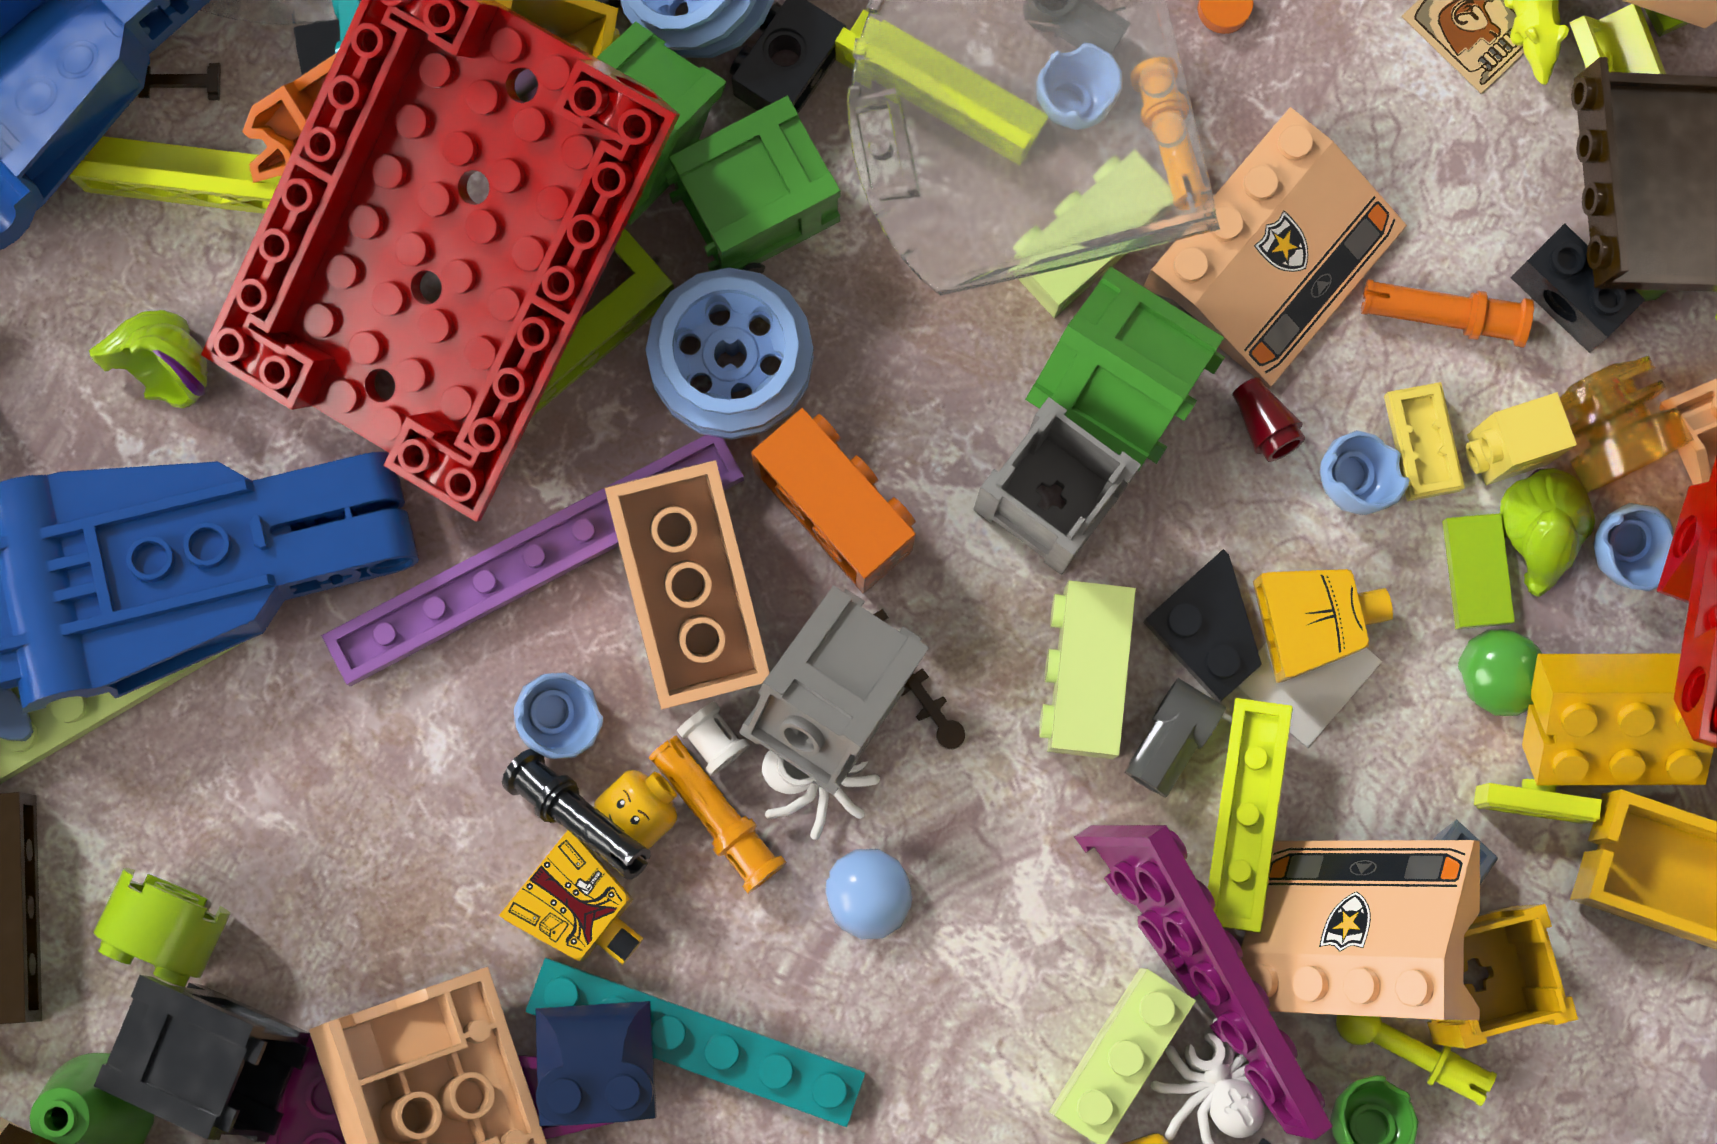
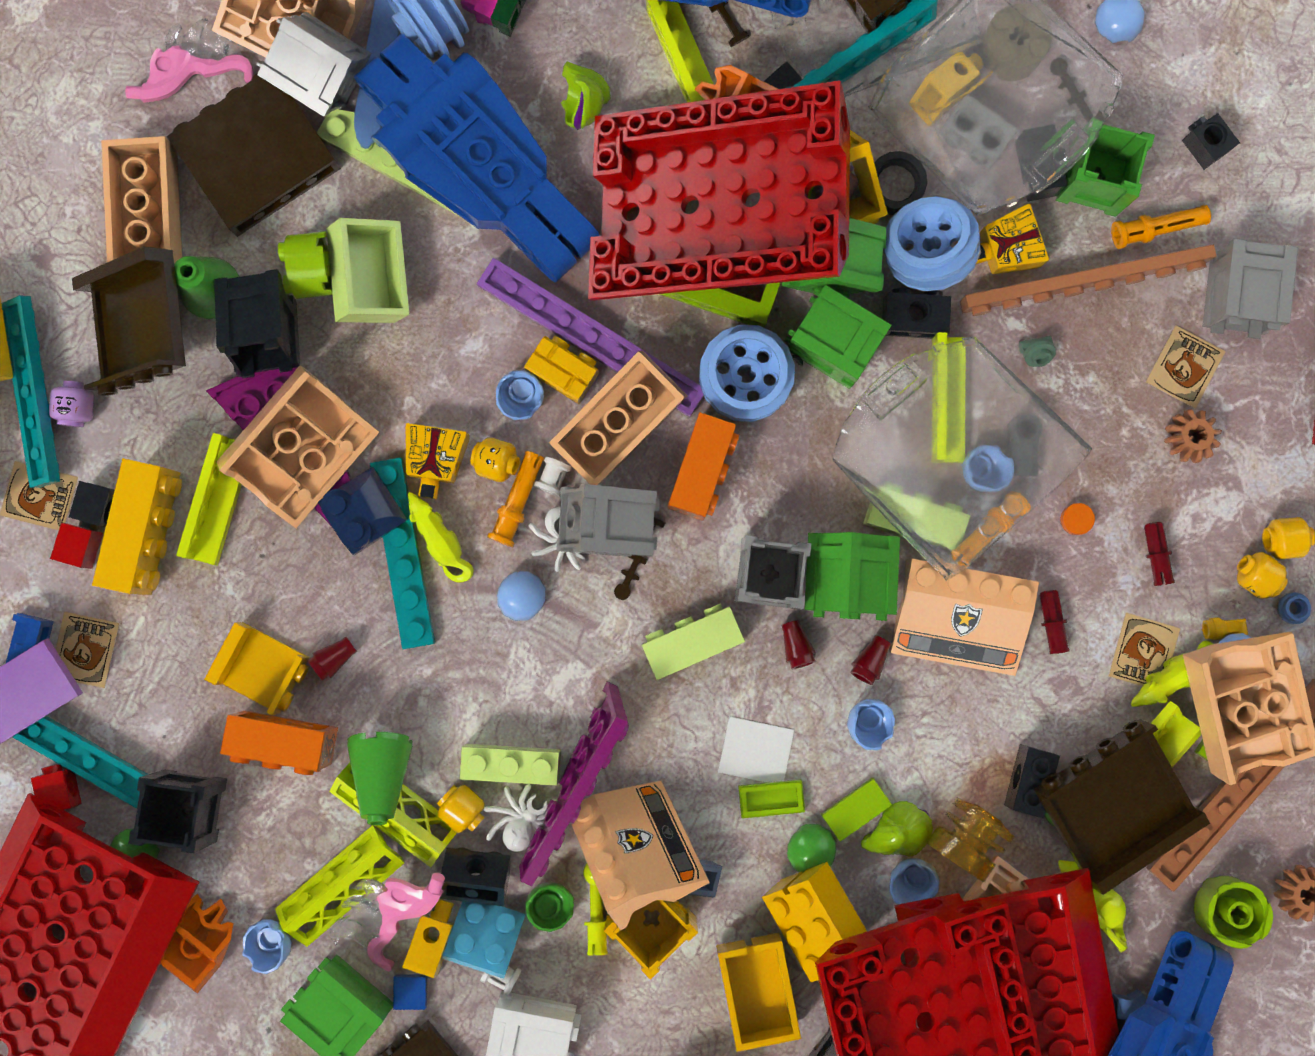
camera: 65 degrees right, 5 degrees up
black pin [502,749,651,880] -> none
dark grey piece [1124,678,1226,798] -> none
black wing [1143,549,1262,703] -> none
neon yellow fence [1208,698,1293,933] -> none
yellow torso [1253,569,1393,683] -> none
orange pin [1361,279,1534,348] -> none
light yellow plate [1384,382,1465,502] -> none
light yellow brick [1466,392,1577,486] -> none
neon yellow plate [1474,779,1602,824] -> none
none -> yellowish green piece [326,218,409,323]
none -> neon yellow animal [408,492,474,583]
none -> yellow brick [524,336,599,404]
none -> lime tile [738,779,805,819]
none -> dark red cone [781,620,816,669]
none -> dark red axle [1039,590,1070,654]

